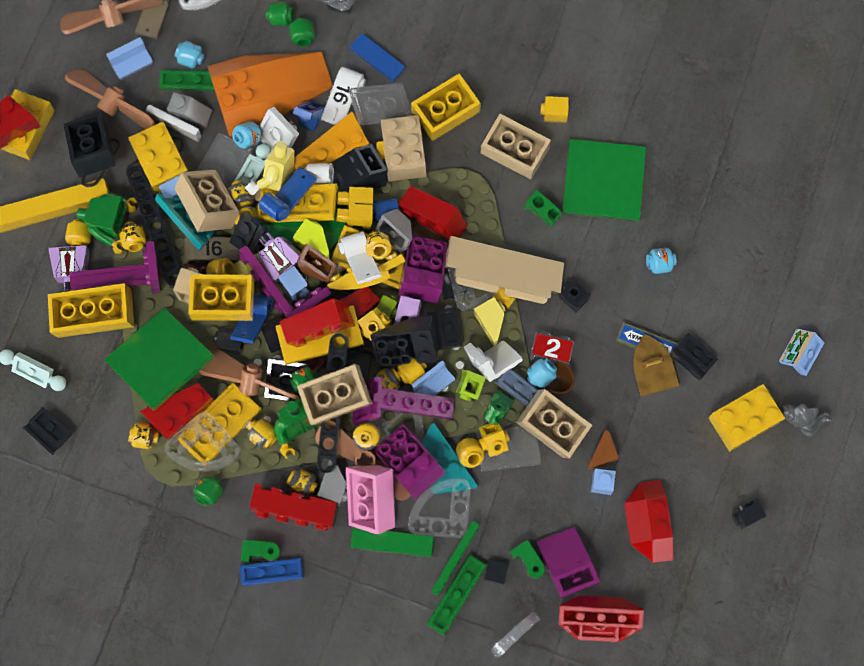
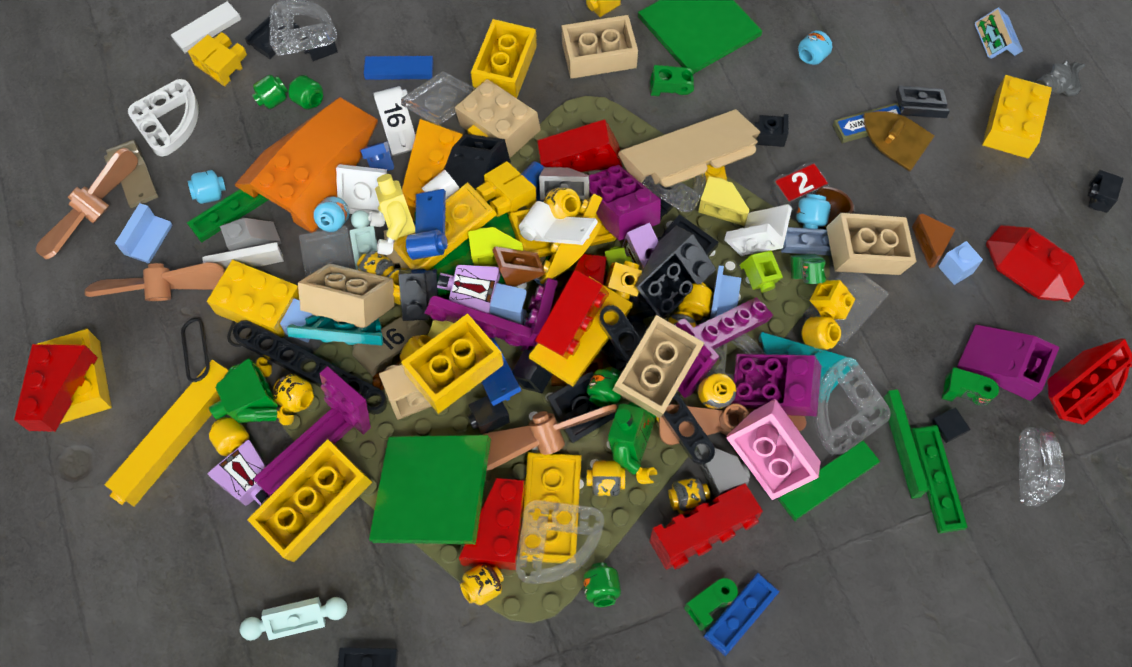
camera: 40 degrees left, 10 degrees down
black brick [63,112,116,178] -> none

